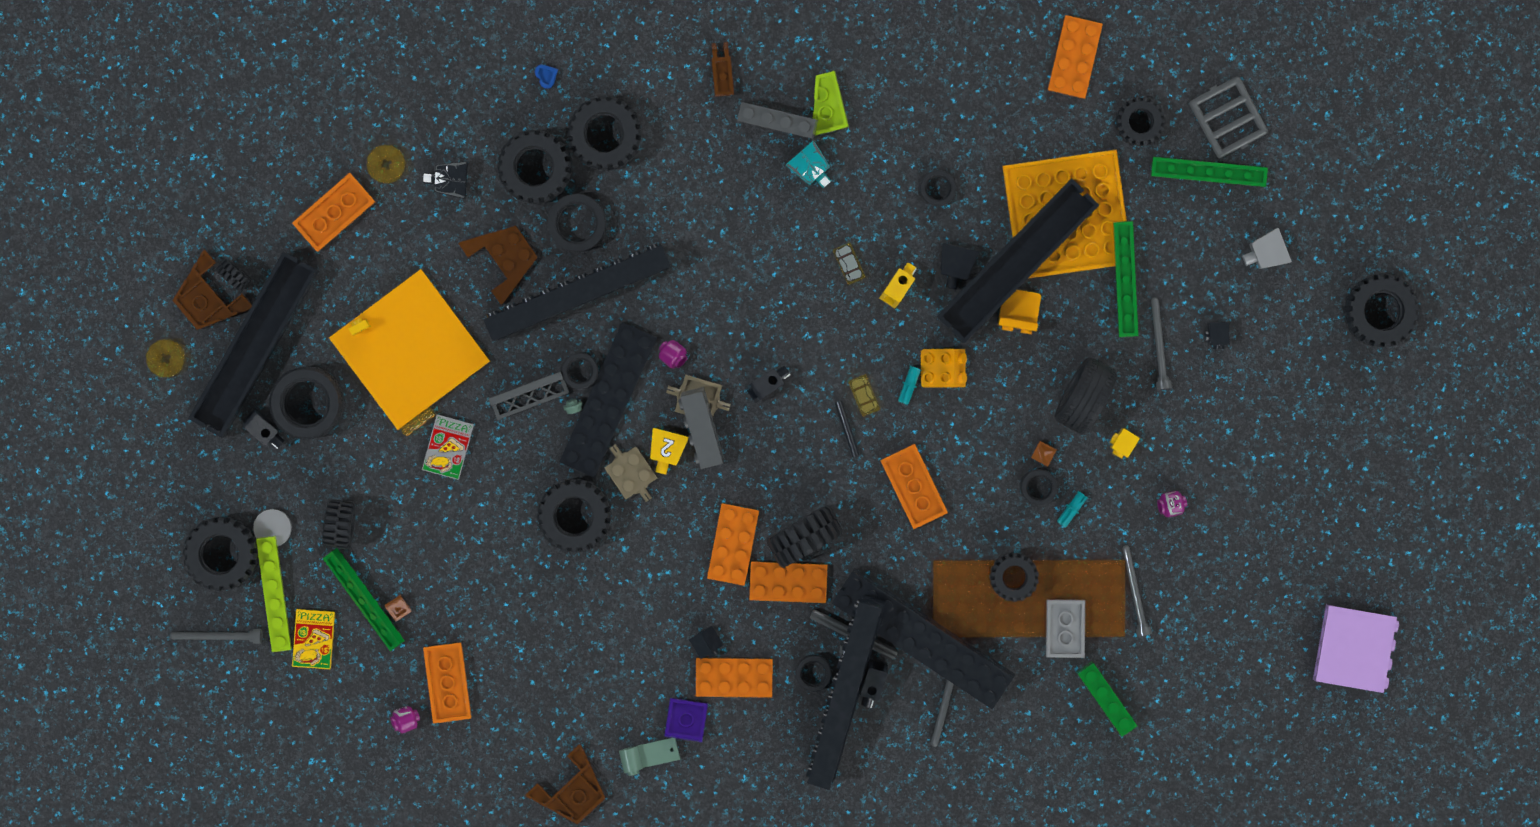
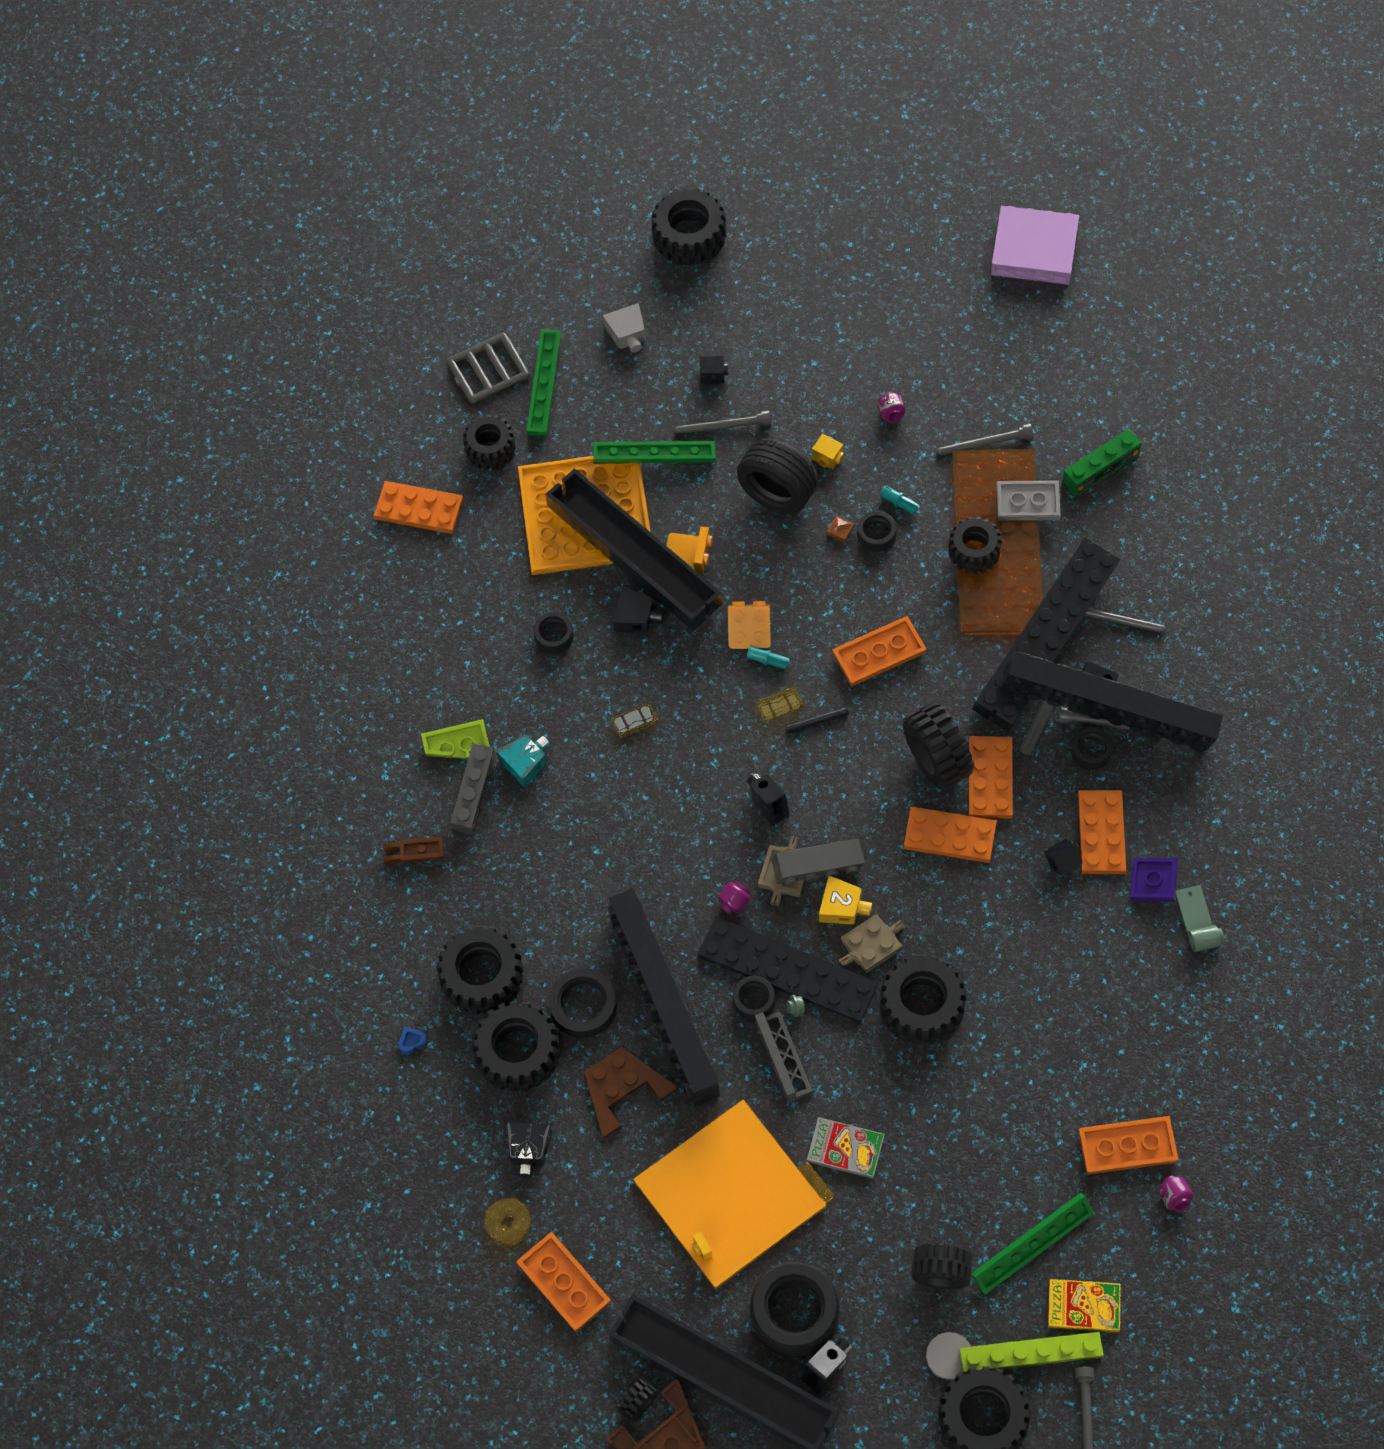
camera: 85 degrees left, 25 degrees down
dark orange tile [385,595,412,622] -> none
reddish brown wing [525,743,606,825] -> none
yellow torso [879,263,917,309] -> none

